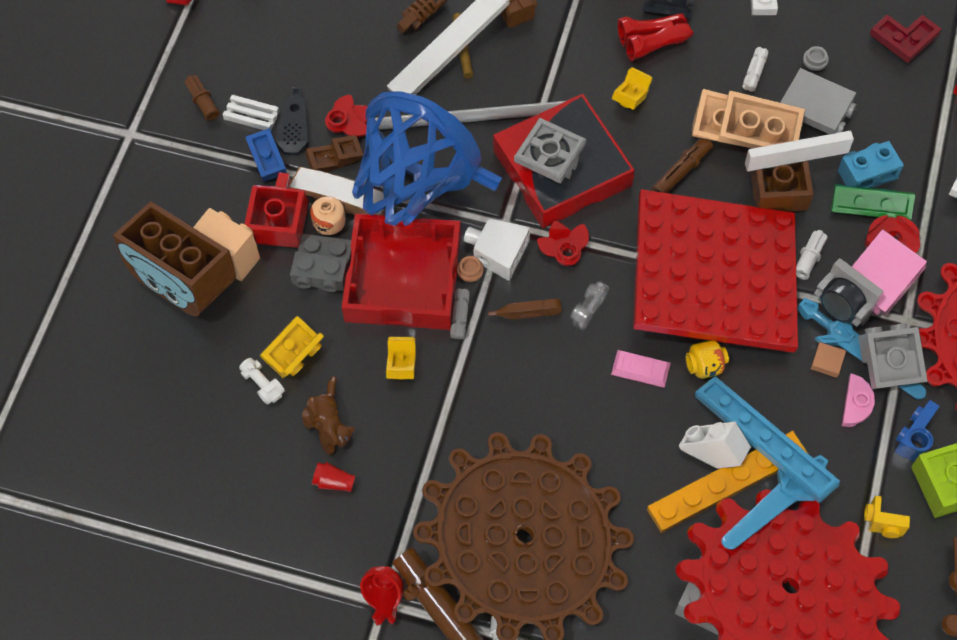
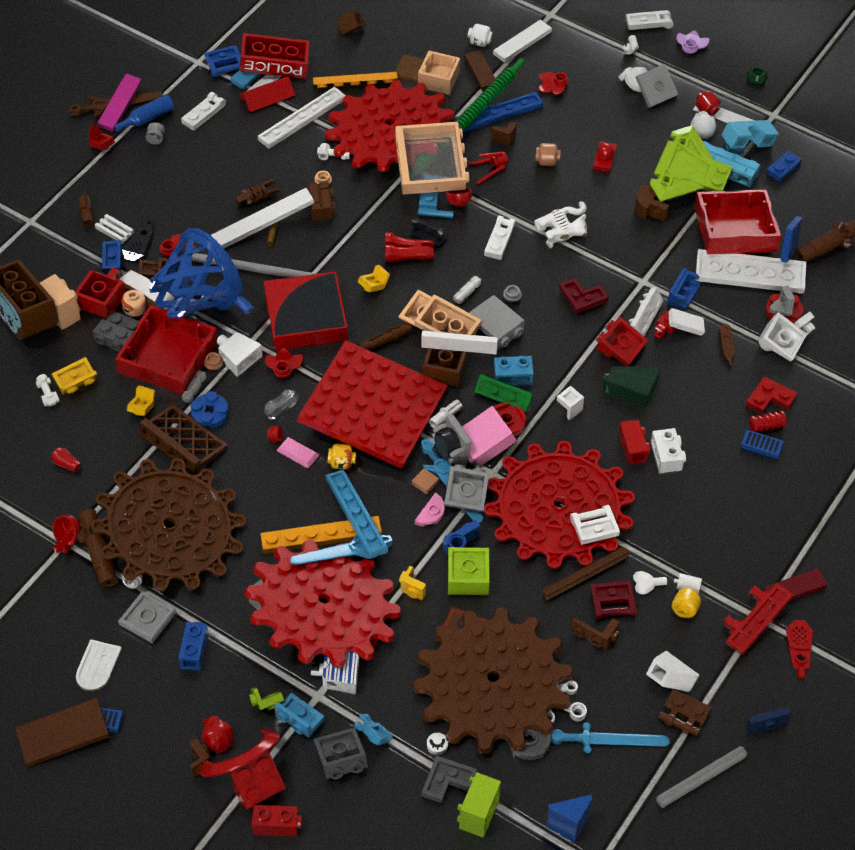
camera: 15 degrees right, 10 degrees down
reddish brown animal [302,376,355,455] -> none
reddish brown piece [488,299,562,320] -> none
light grey piece [514,118,586,184] -> none
white slope [679,422,751,468] -> none
none -> reddish brown fence [140,404,228,475]
none -> blue plate [190,391,229,428]
none -> red plate [267,425,283,444]

